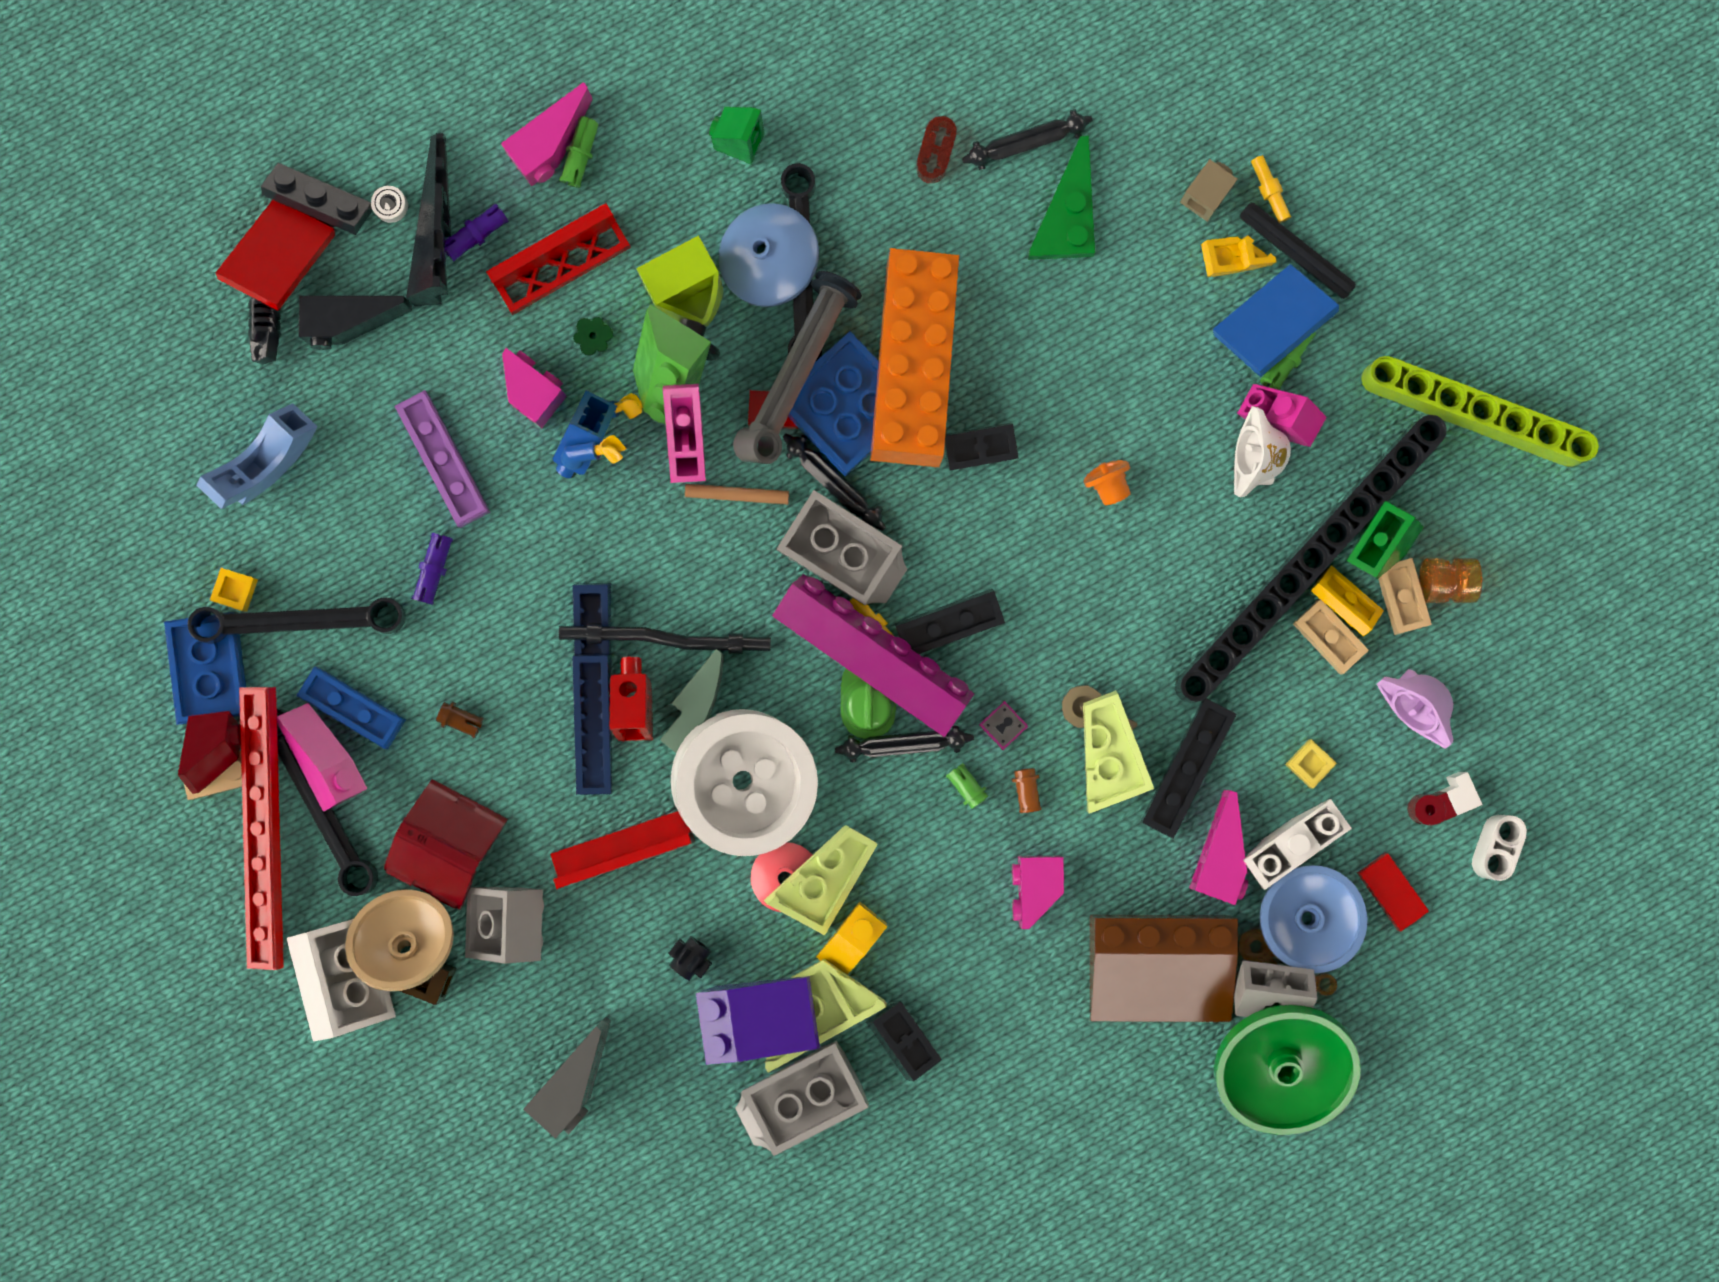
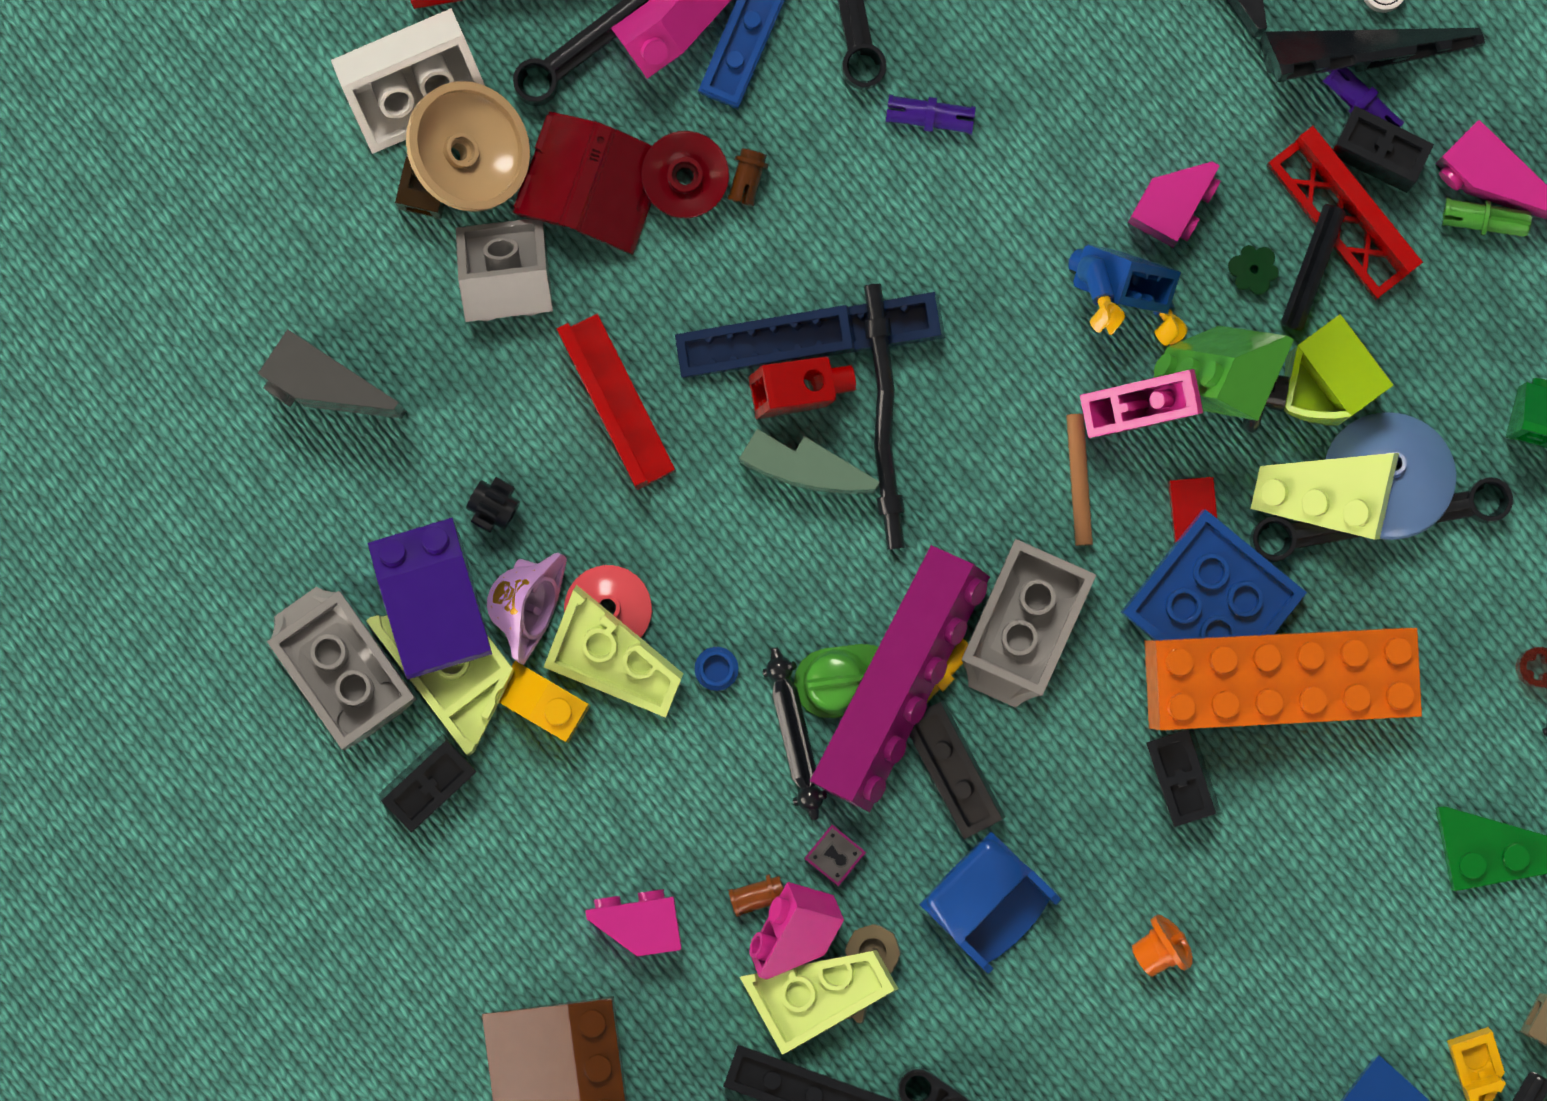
camera: 80 degrees right, 0 degrees up
medium lavender tile [395,390,490,528] -> none
white brick [671,709,818,856] -> none
dark grey piece [733,271,862,464] -> none
black wheel [783,433,886,531] -> none
bright green pin [946,763,988,809] -> none
none -> lavender hat [487,553,567,664]
none -> dark red dish [641,131,729,219]
none -> blue plate [694,647,739,691]
none -> dark pink slope [749,882,844,980]
none -> blue piece [919,832,1062,974]
none -> yellowish green wing [1250,453,1399,540]
none -> black axle [1281,204,1345,331]
none -> black hinge [1332,106,1434,193]

